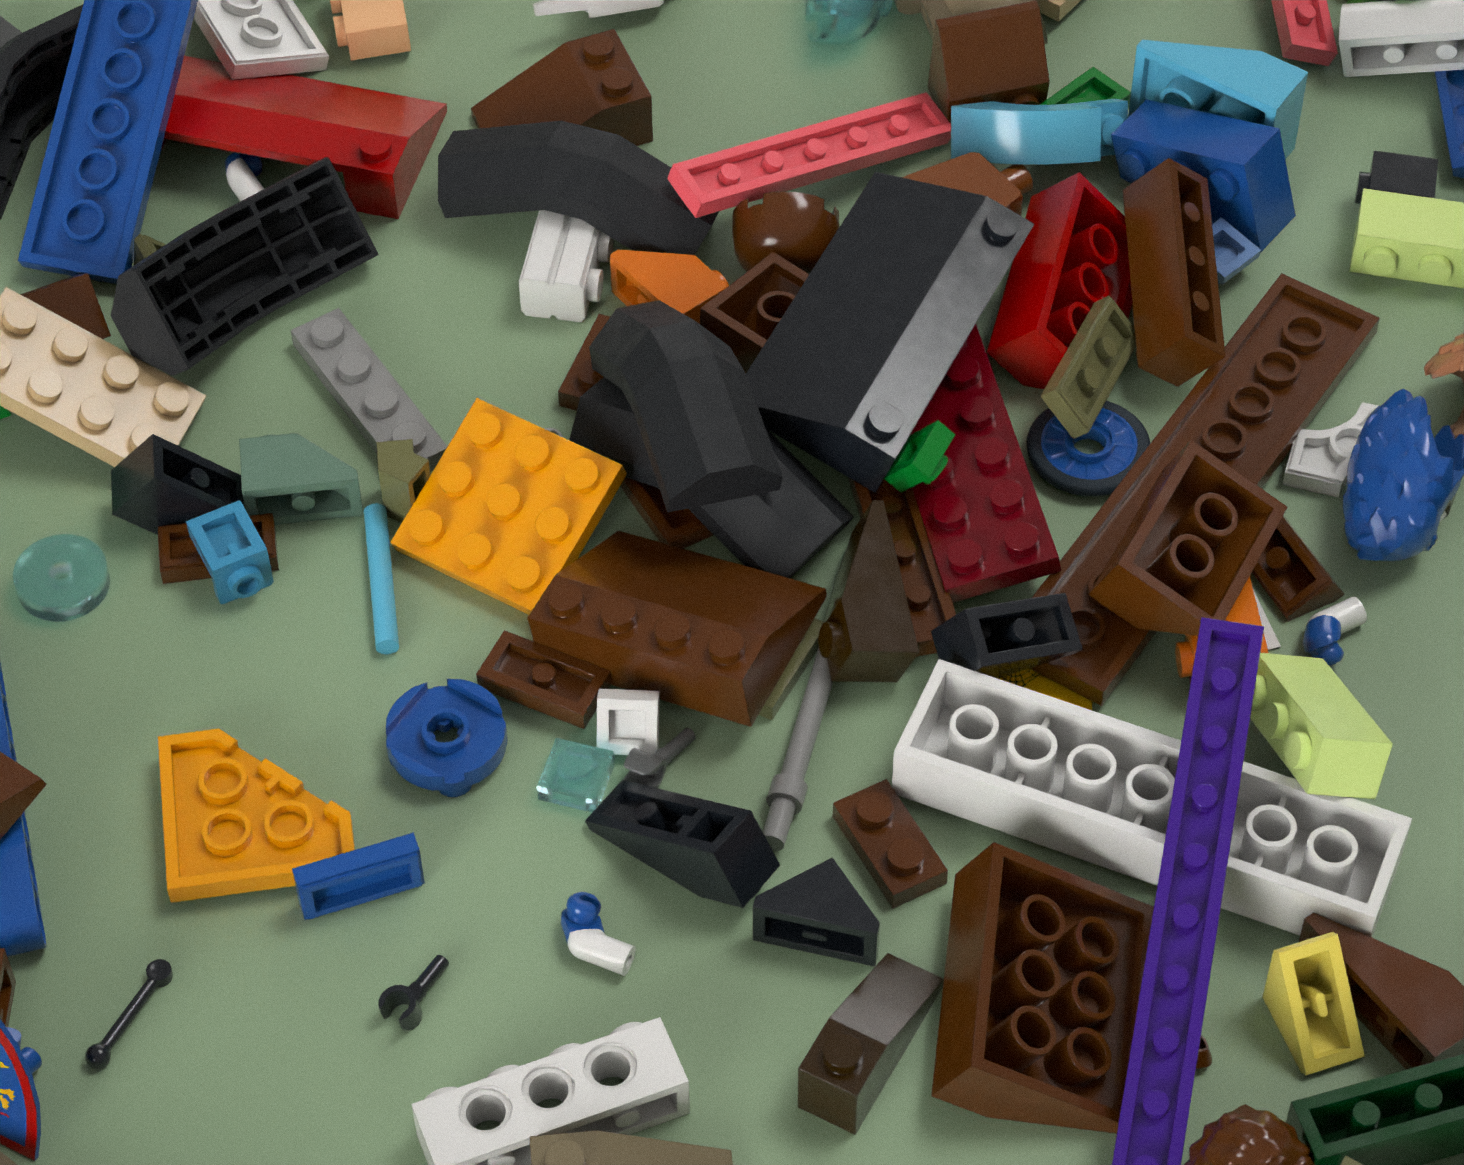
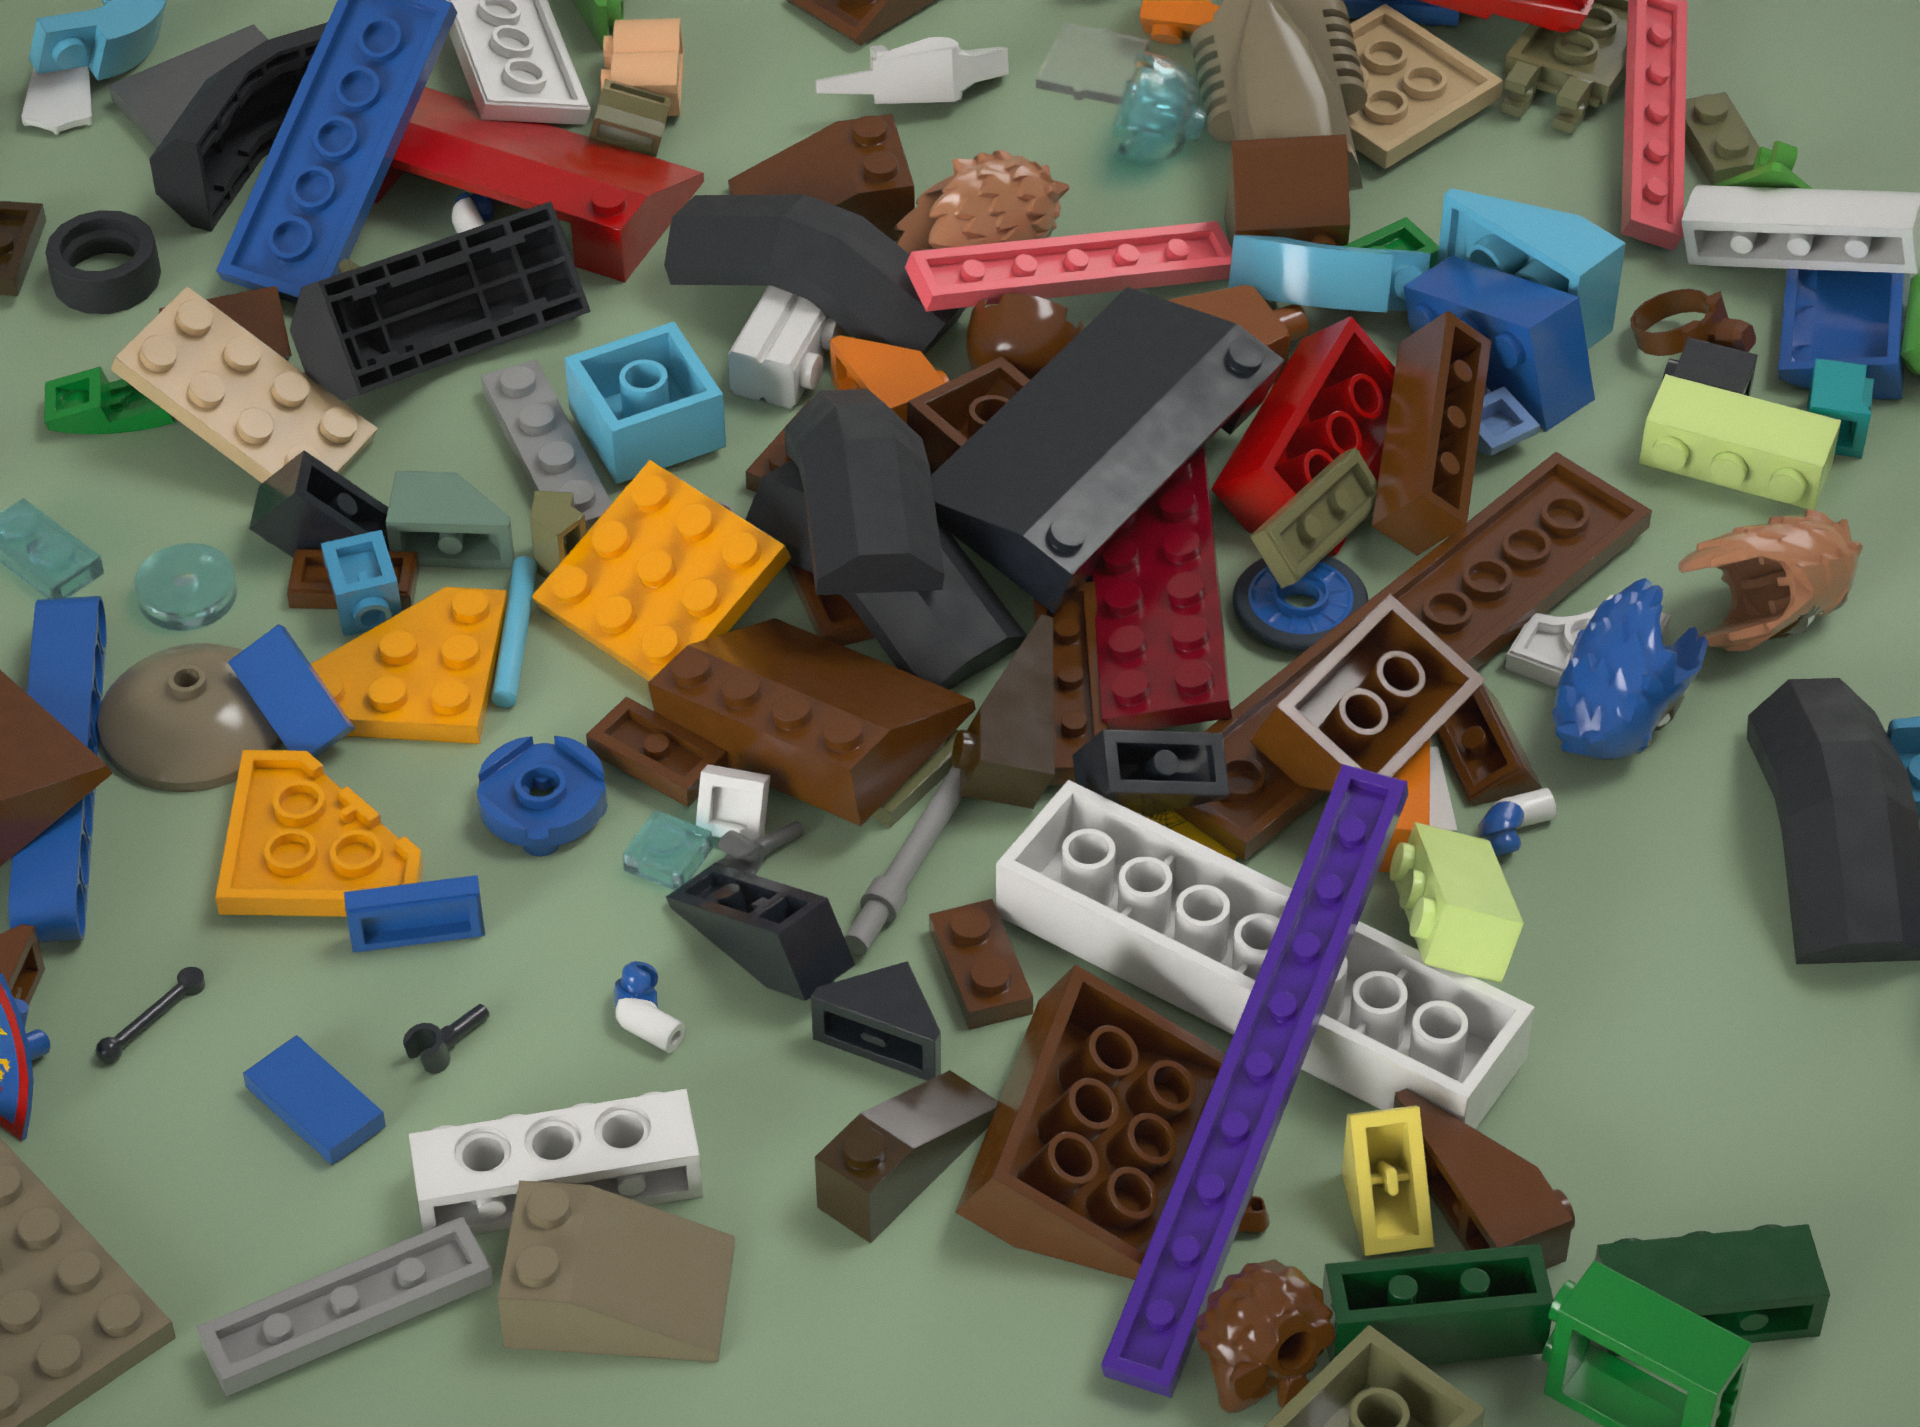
camera: 10 degrees right, 5 degrees down
green plate [884,420,956,493] -> none
none -> dark tan dish [98,643,282,792]
none -> blue tile [228,624,355,758]
none -> blue tile [243,1035,386,1165]
none -> light orange plate [311,587,507,744]
none -> medium azure brick [564,321,726,484]
none -> olive piece [589,79,672,157]
none -> nougat head [895,150,1070,254]
none -> reddish brown piece [1630,289,1756,356]

